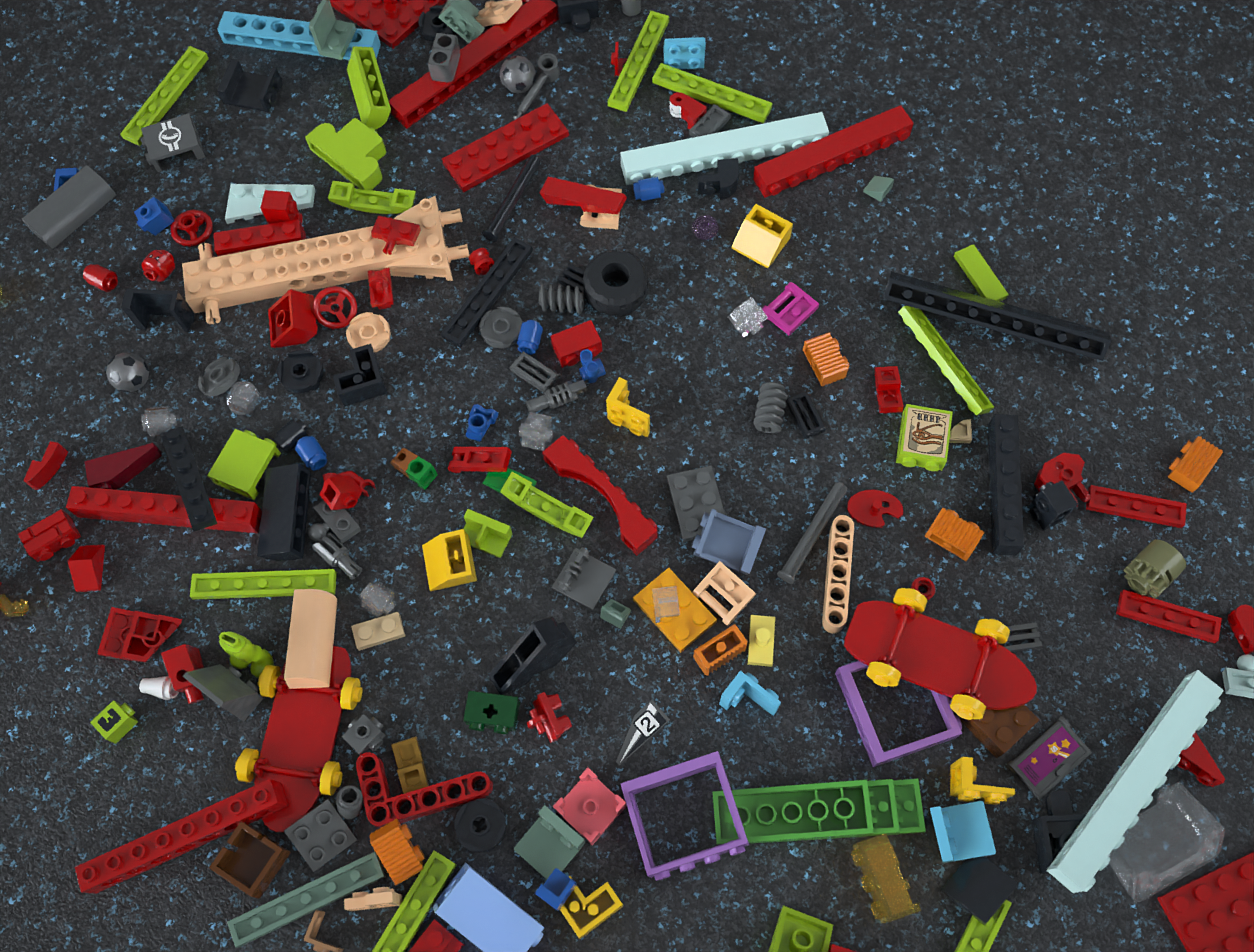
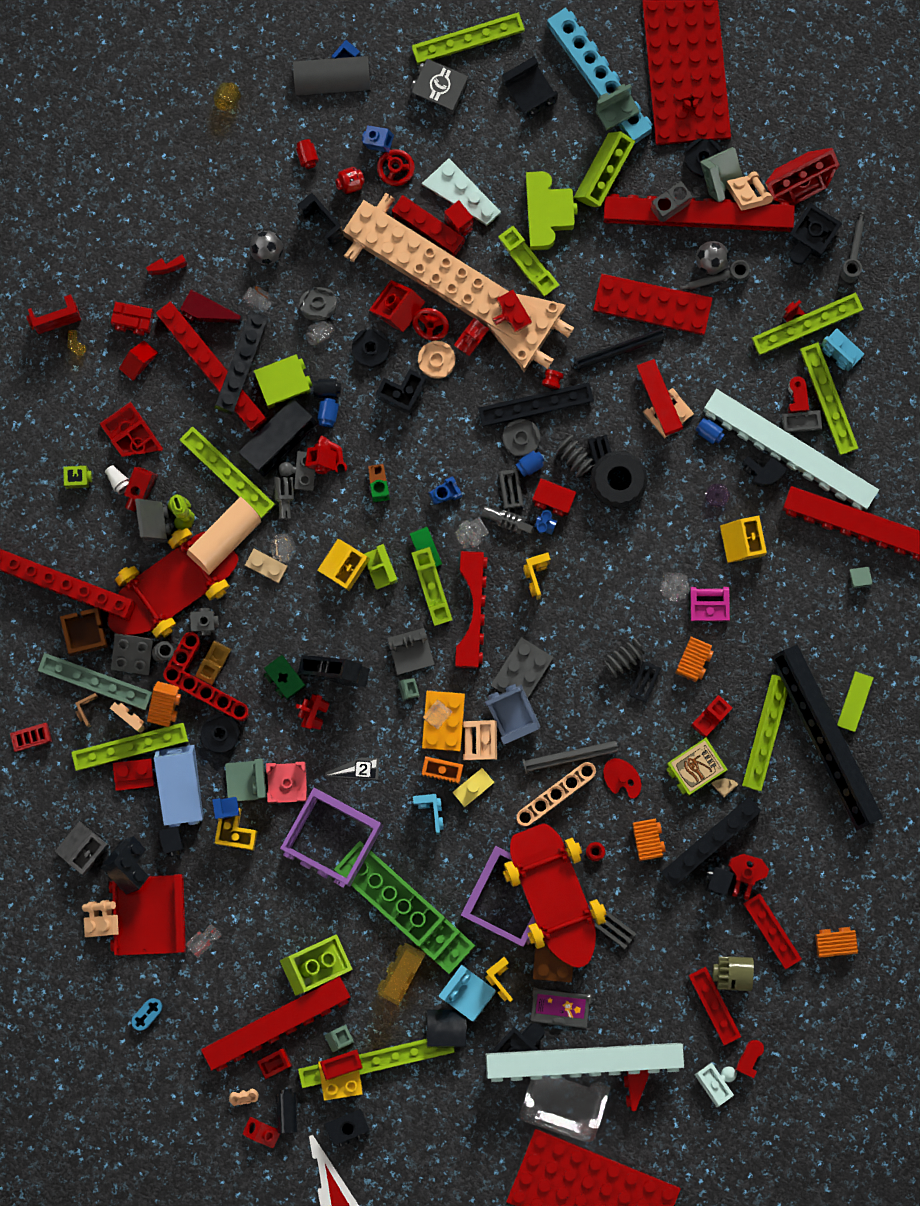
camera: 45 degrees right, 15 degrees up
red plate [448,447,512,473] -> none

